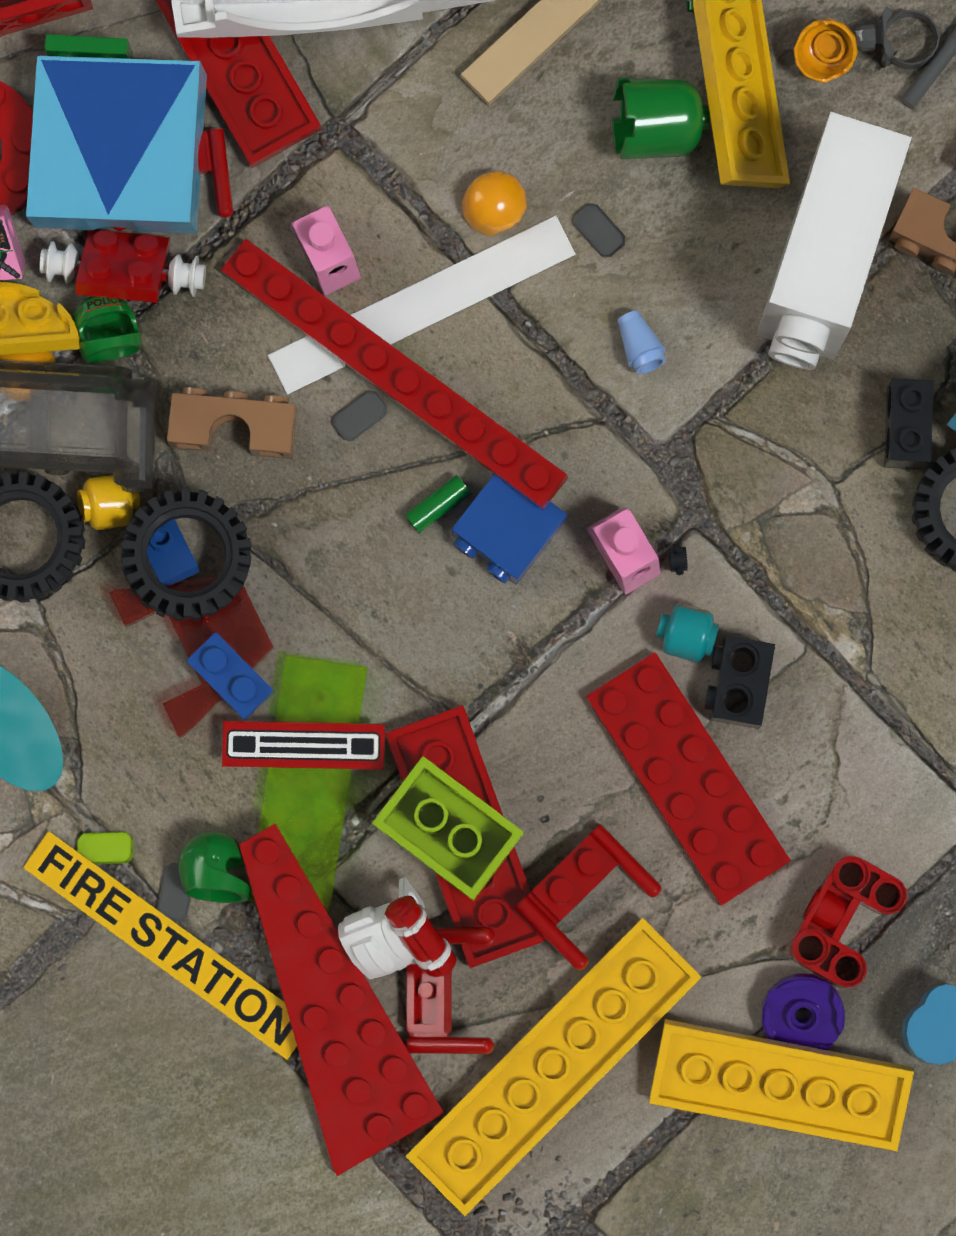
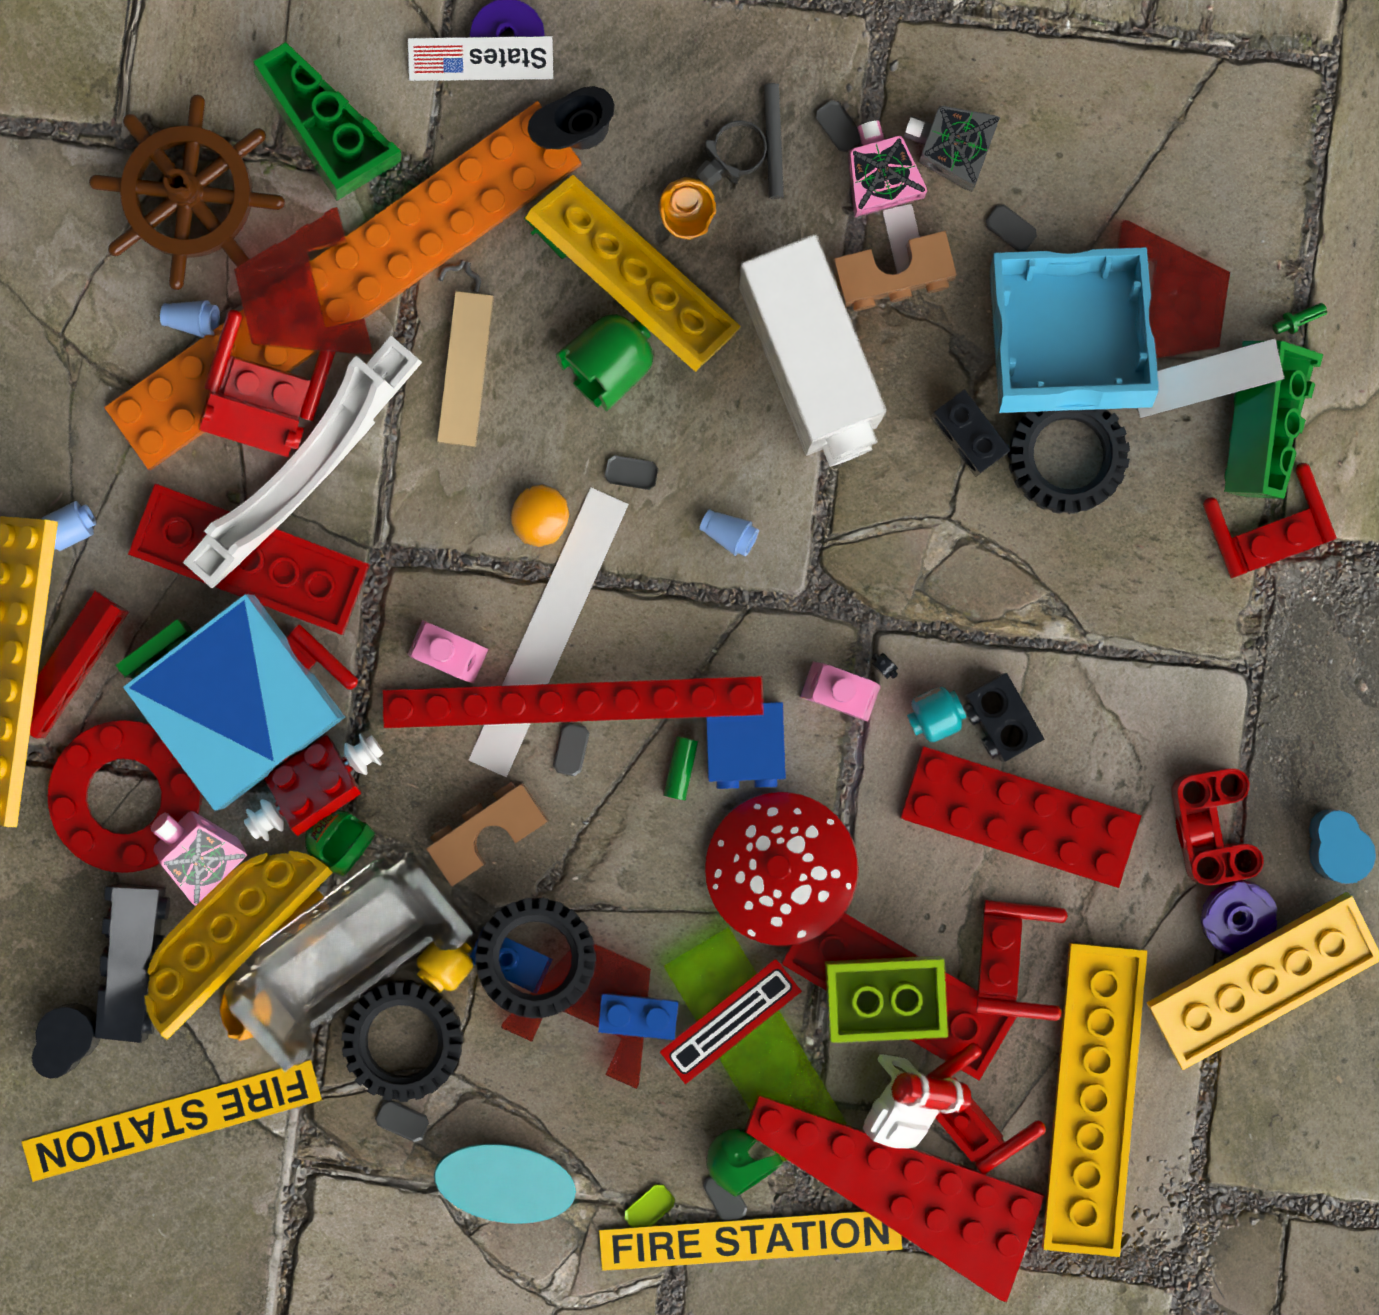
camera: 40 degrees left, 5 degrees up
none -> red dish [705,792,859,946]

